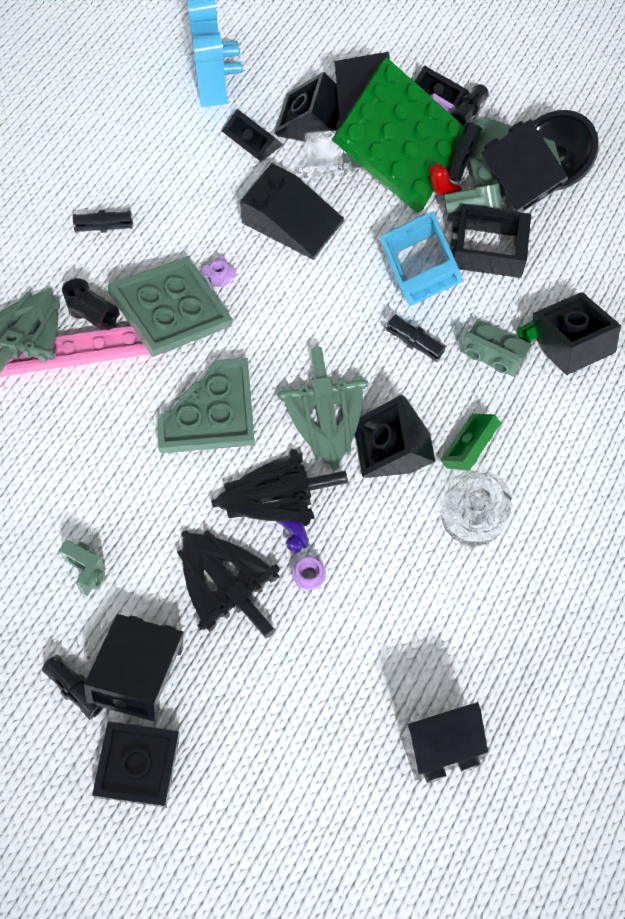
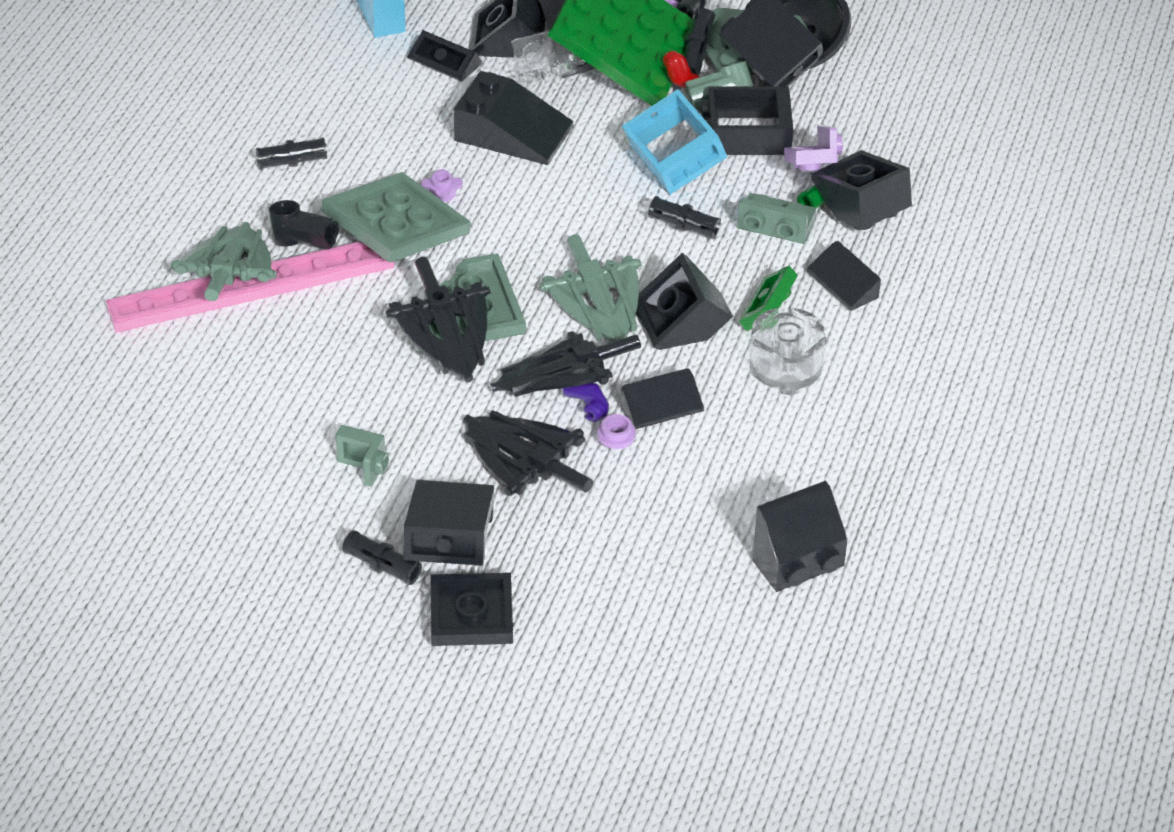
camera: 10 degrees left, 20 degrees down
none -> black bar [385,256,491,382]
none -> black slope [620,368,704,430]
none -> lavender bracket [784,125,843,171]
none -> black slope [807,240,881,311]

